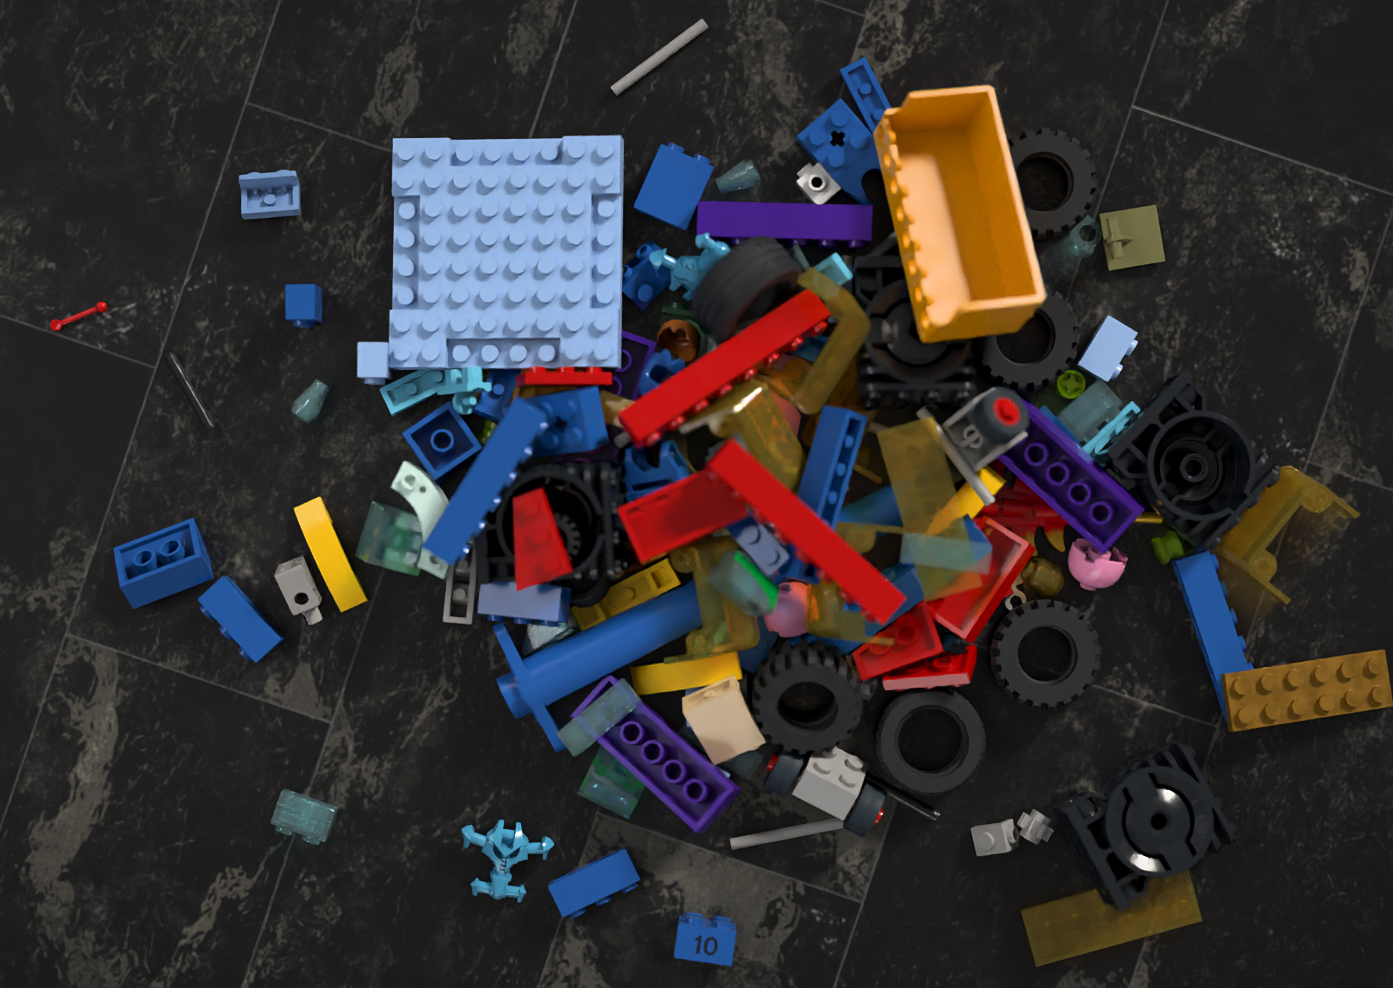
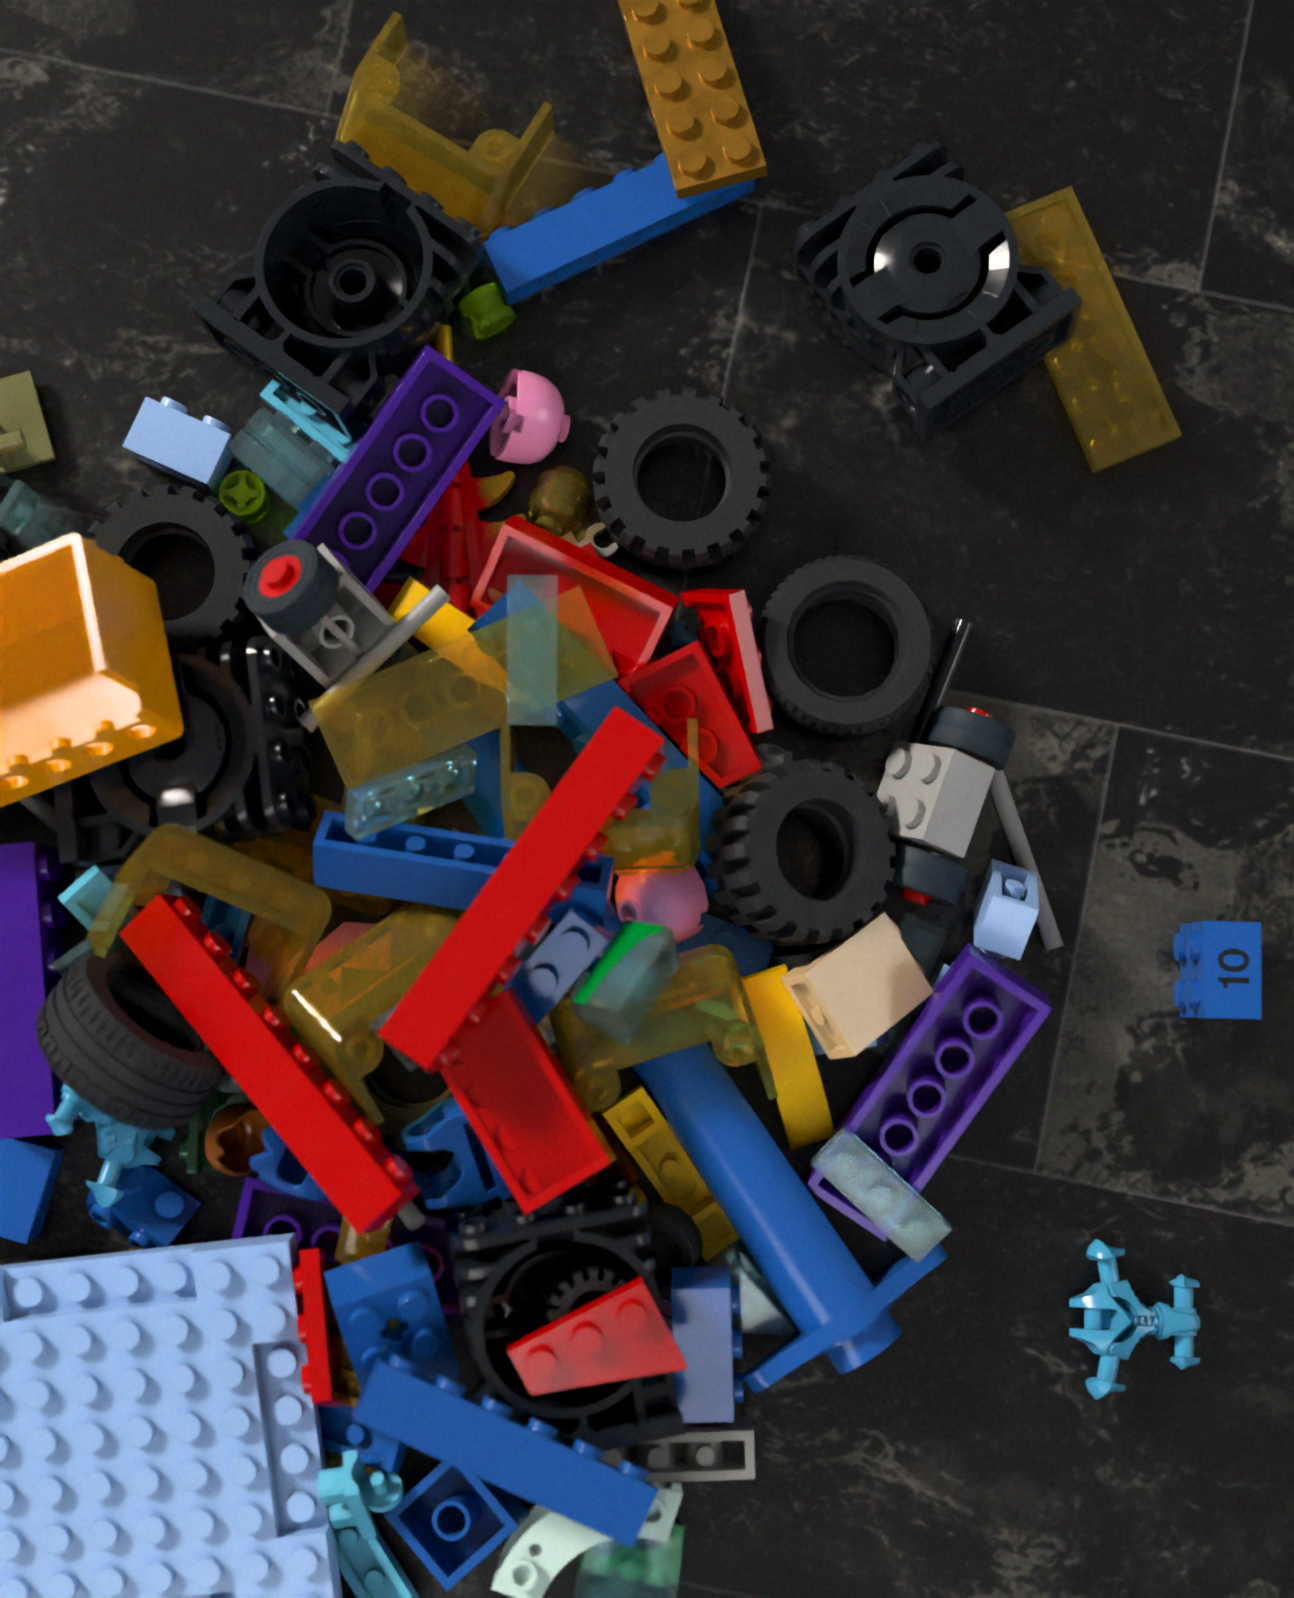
camera: 105 degrees left, 5 degrees down
blue brick [548,846,641,918] -> none
clear light blue slope [577,745,645,819] -> none
light grey bracket [971,819,1019,856] -> none
light grey gear [1017,809,1054,845] -> none
none -> clear light blue plate [345,744,477,841]
none -> light blue brick [973,859,1039,960]

